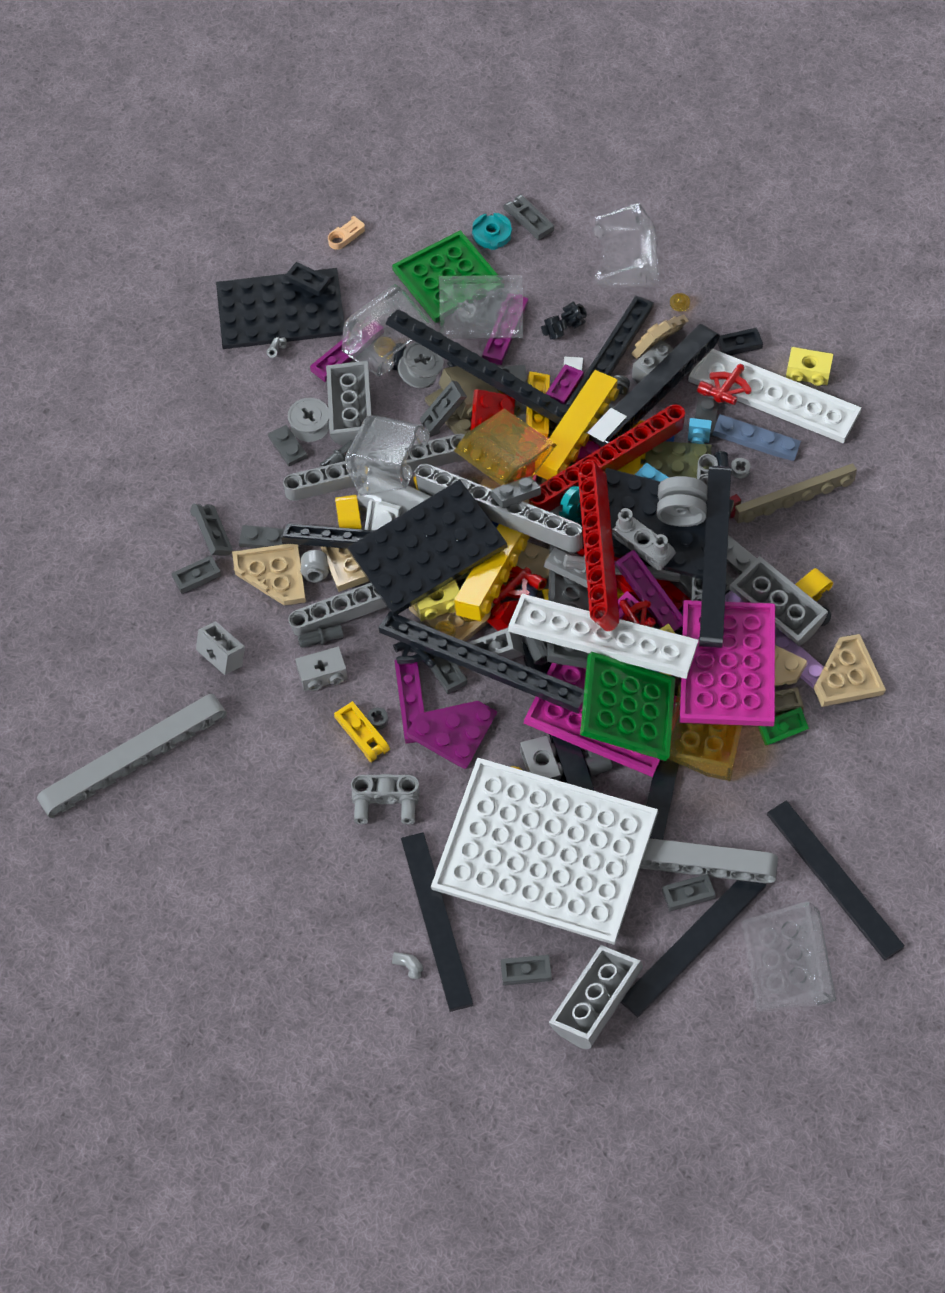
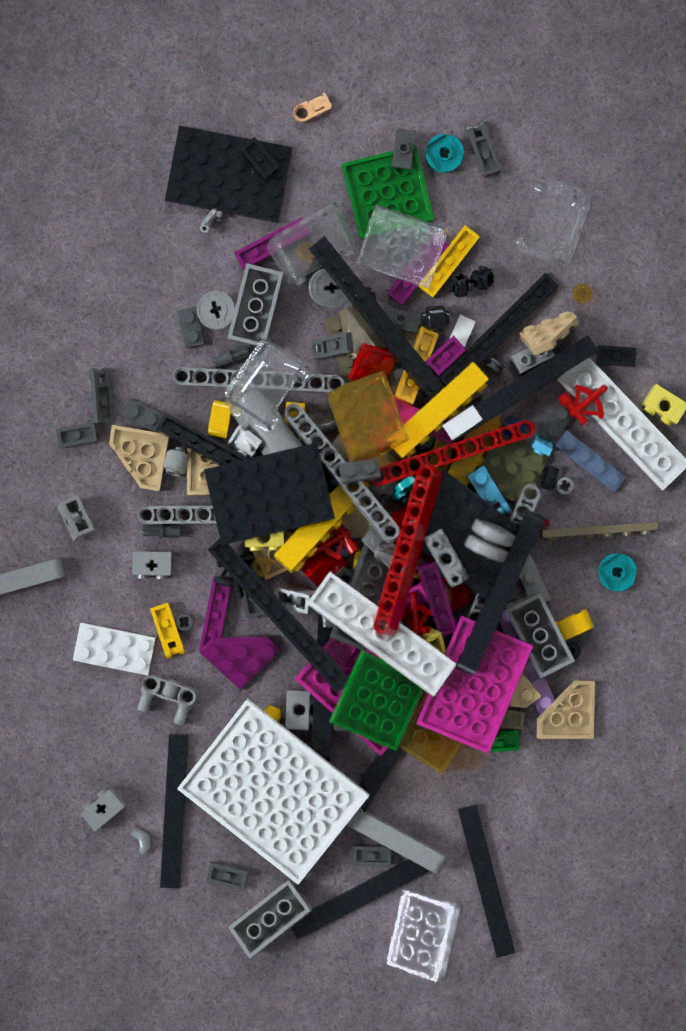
camera: 15 degrees right, 30 degrees up
none -> white plate [73,622,156,676]
none -> light grey brick [81,787,126,831]
none -> dark grey plate [391,128,416,170]
none -> yellow plate [418,225,480,298]
none -> black head [421,306,449,331]
none -> teal plate [598,553,637,591]

